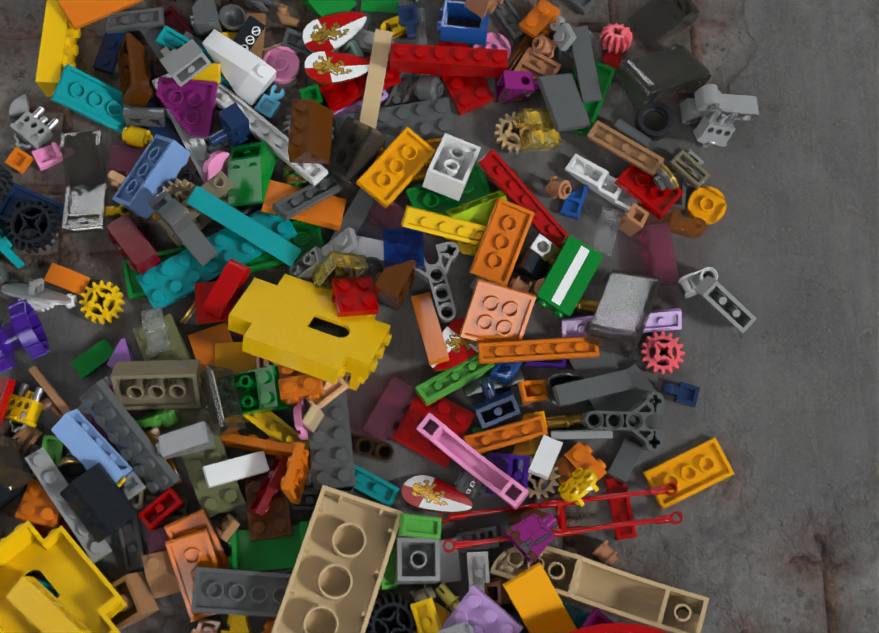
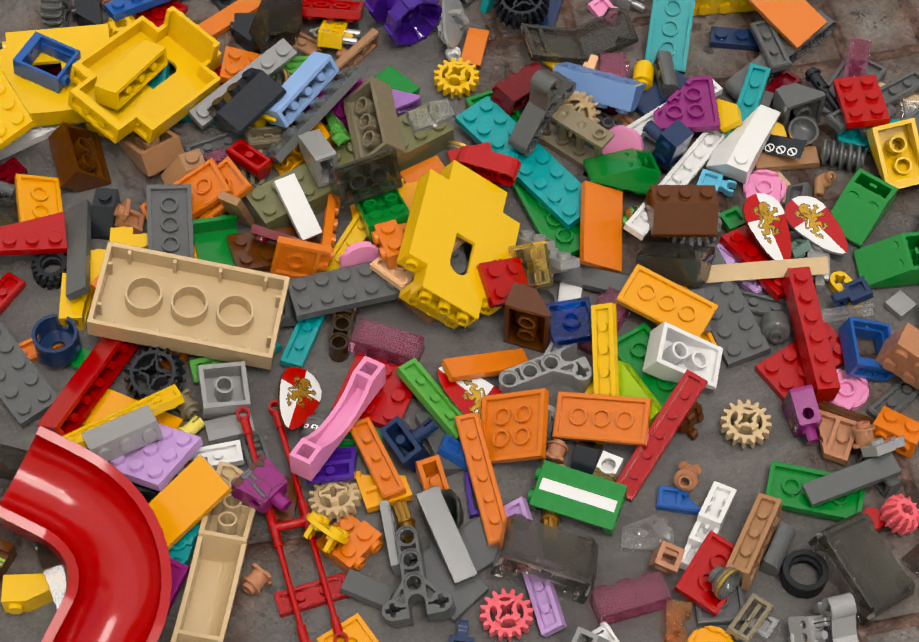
camera: 85 degrees right, 20 degrees down
reddish brown slope [117,33,153,107] -> none
light grey tile [124,470,146,500] -> none
light grey hinge [160,39,212,87] -> none
teal tile [186,185,301,266] -> none
dark grey tile [272,174,344,221] -> none
tan tile [302,404,324,433] -> none
bright green tile [399,513,441,540] -> none
clear yellow piece [515,108,562,151] -> none
white tile [528,435,563,480] -> none
dark grey tile [537,73,591,132] -> none

